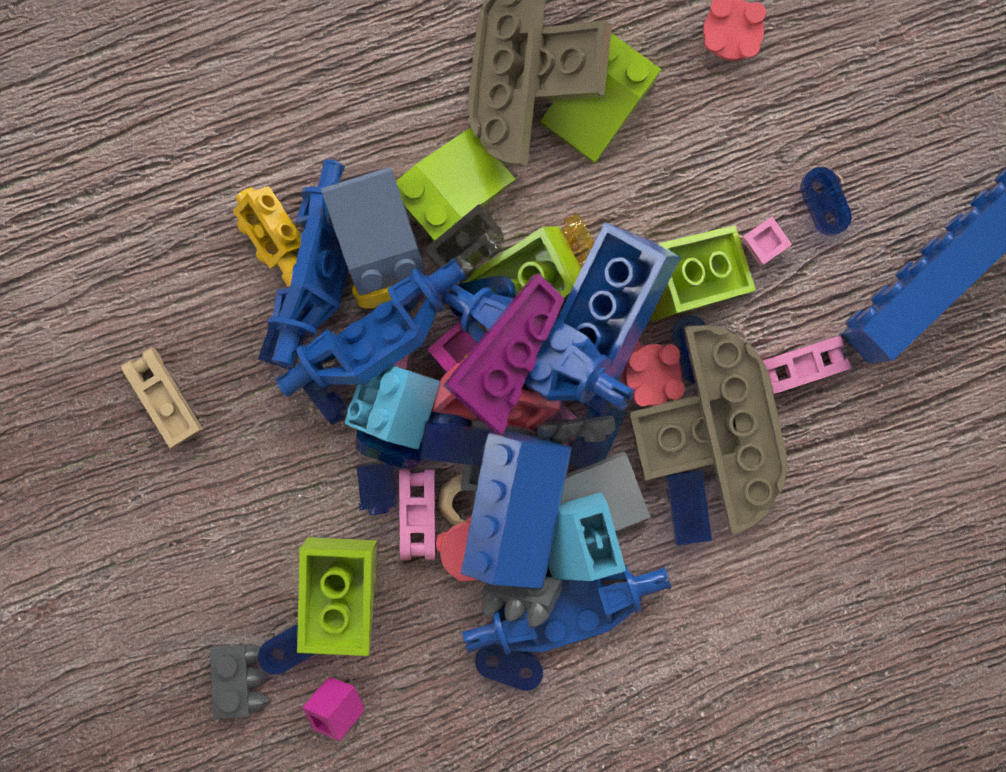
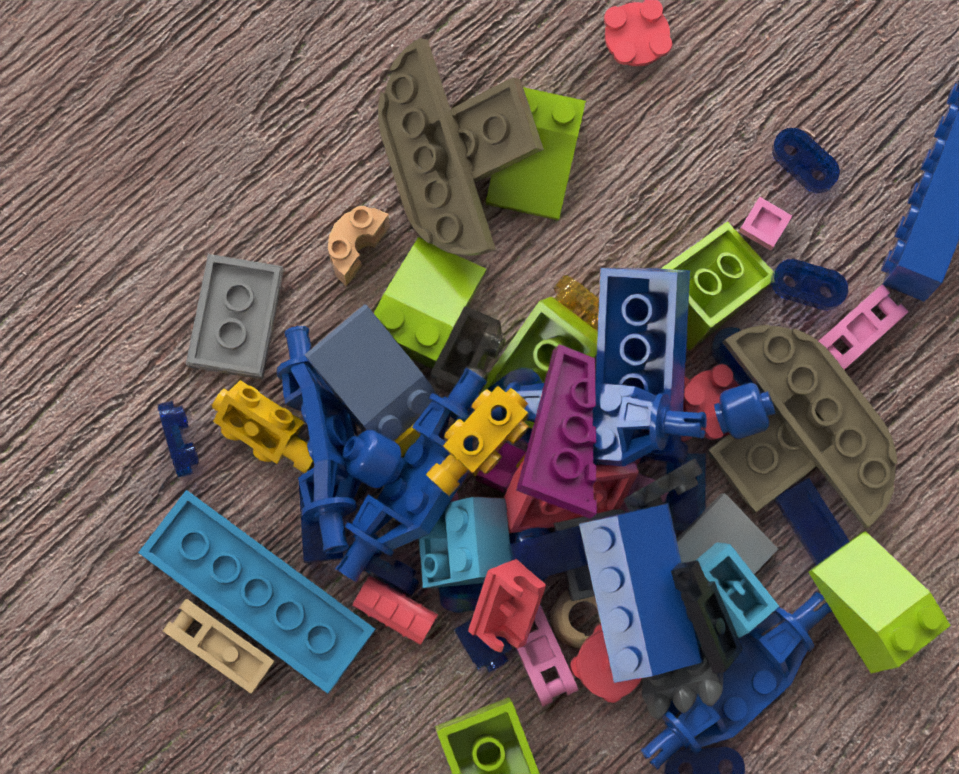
camera: 25 degrees left, 10 degrees down
none -> dark azure plate [138,490,376,694]
none -> clear blue plate [157,400,199,478]
none -> light grey tile [186,254,284,380]
none -> light nougat cylinder [328,206,390,287]
none -> blue head [343,430,404,488]
none -> coral axle [352,575,438,645]
none -> yellow brick [425,386,529,496]
none -> coral hinge [468,559,546,652]
none -> black hinge [671,560,743,673]
none -> blue head [714,383,775,439]
none -> clear blue plate [771,259,848,311]
none -> lime slope [808,531,951,674]

